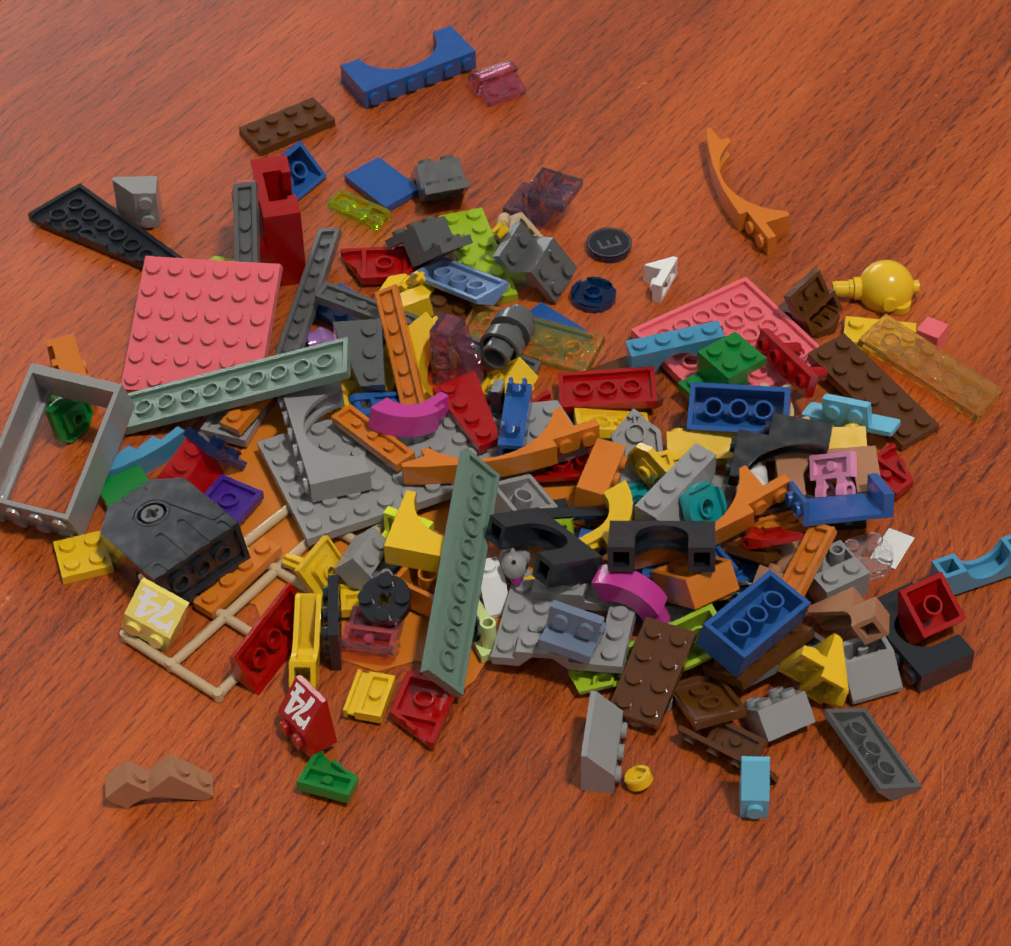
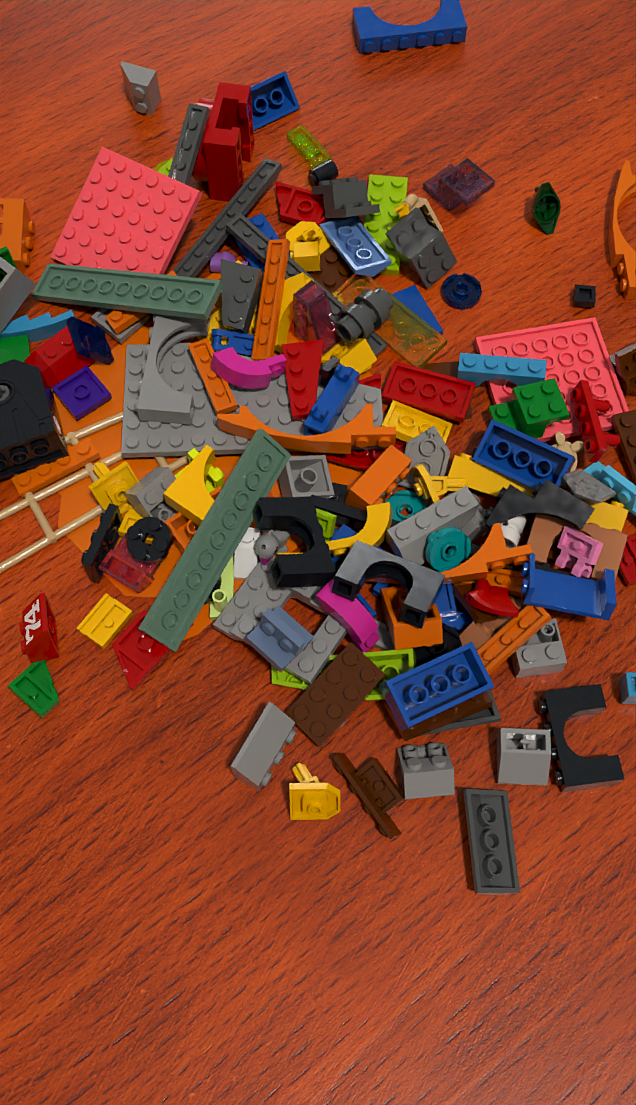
camera: 20 degrees right, 20 degrees up
black wing [28,183,183,268] -> none
red slope [229,583,297,695] -> none
reddish brown plate [239,97,335,157] -> none
yellow arch [289,593,323,688] -> none
blue tile [344,157,419,213] -> none
dark grey bracket [411,155,470,203] -> none
clear pink brick [467,60,527,108] -> none
tile [586,227,632,263] -> none
yellow tile [624,765,653,792] -> none
white slope [643,256,678,303] -> none
reddish brown tile [673,674,747,730] -> none
medium azure slope [739,756,770,819] -> none
yellow piece [778,633,849,708] -> none
nougat arch [808,586,890,645] -> none
clear plate [844,532,894,580] -> none
white sticker [870,528,914,569] -> none
red slope [897,572,967,645] -> none
none -> yellow piece [289,763,340,820]
none -> black brick [308,159,339,186]
none -> dark green hat [531,182,561,235]
none -> light grey tile [563,469,617,504]
none -> black plate [573,284,596,308]

